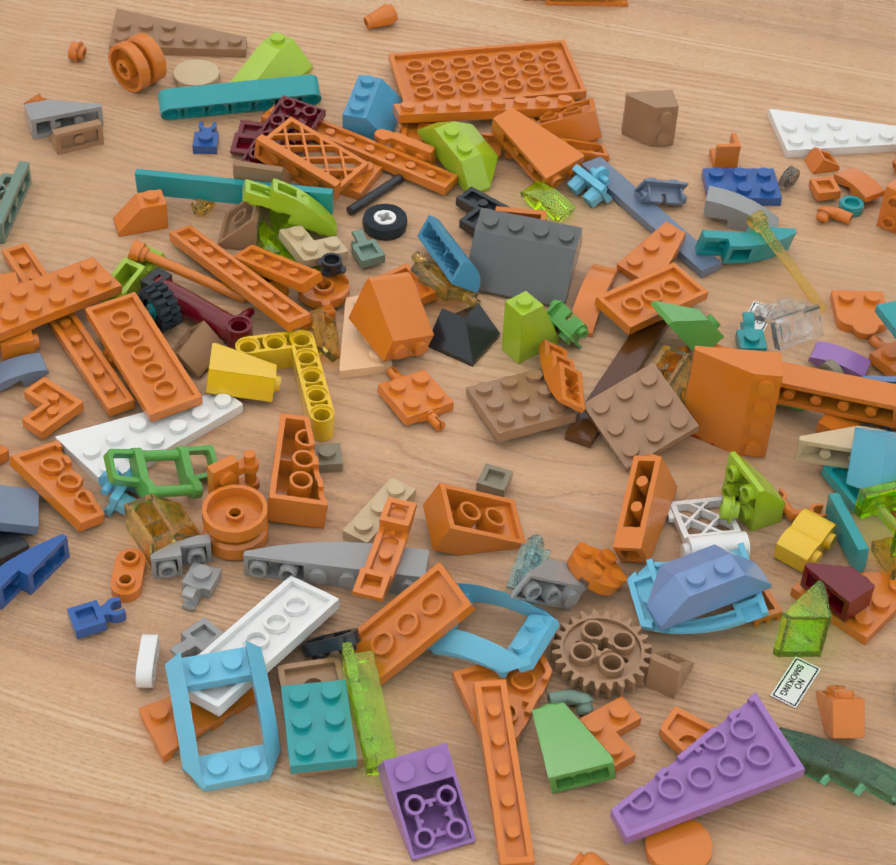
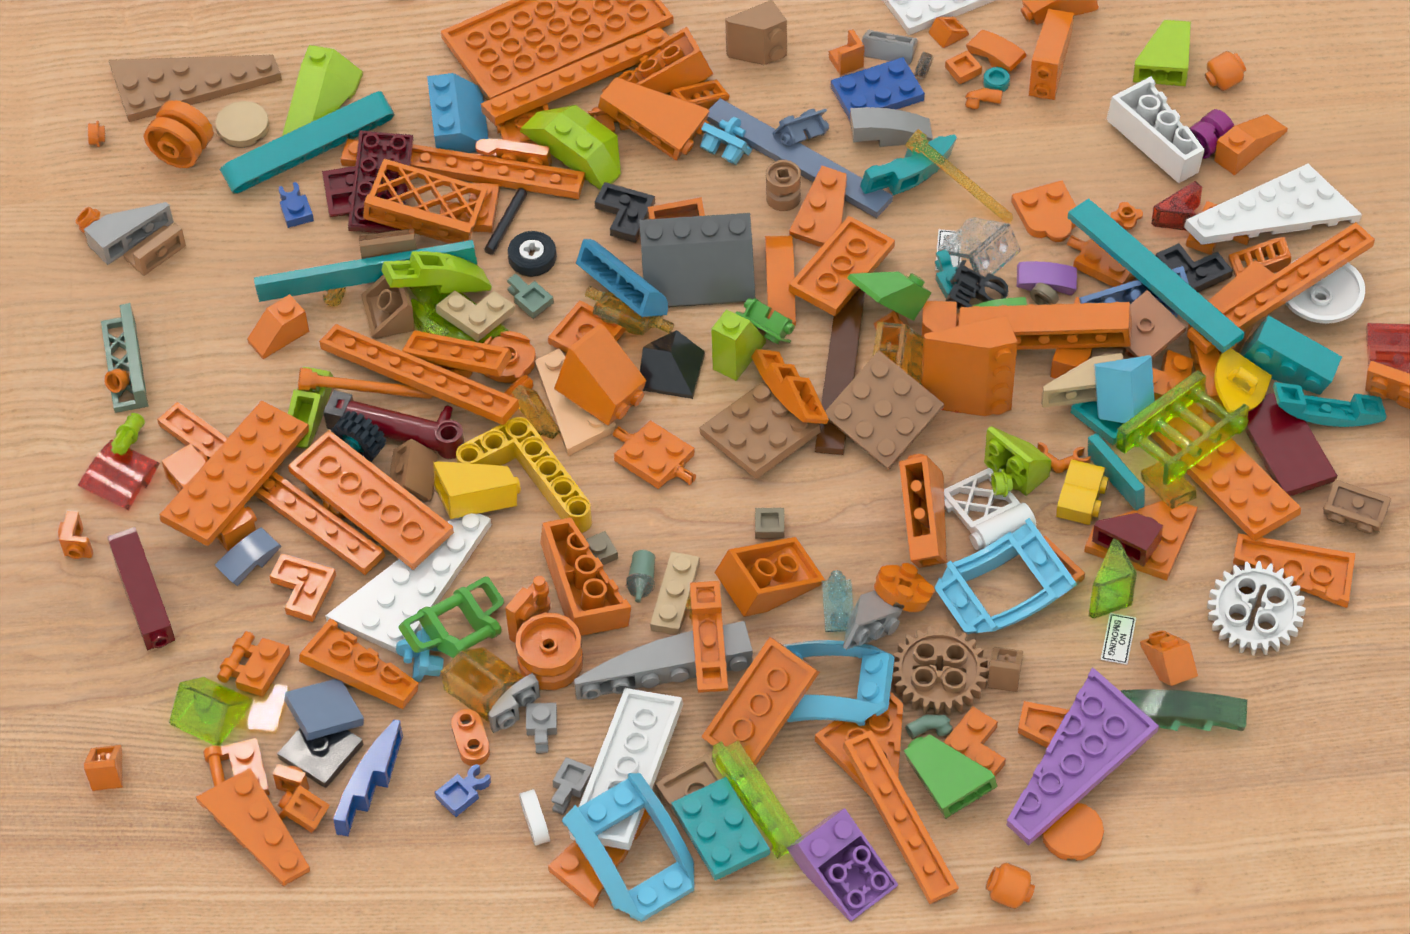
camera: 15 degrees left, 10 degrees up
black plate [301,628,362,660] -> none
black plate [317,253,346,277] -> none
clear neon green slope [520,181,576,223] -> none
medium blue wedge [647,544,771,631] -> none
none -> piece [626,550,656,603]
none -> medium nougat wheel [766,160,801,211]
none -> light grey slope [862,30,918,64]
none -> black piece [946,260,1009,309]

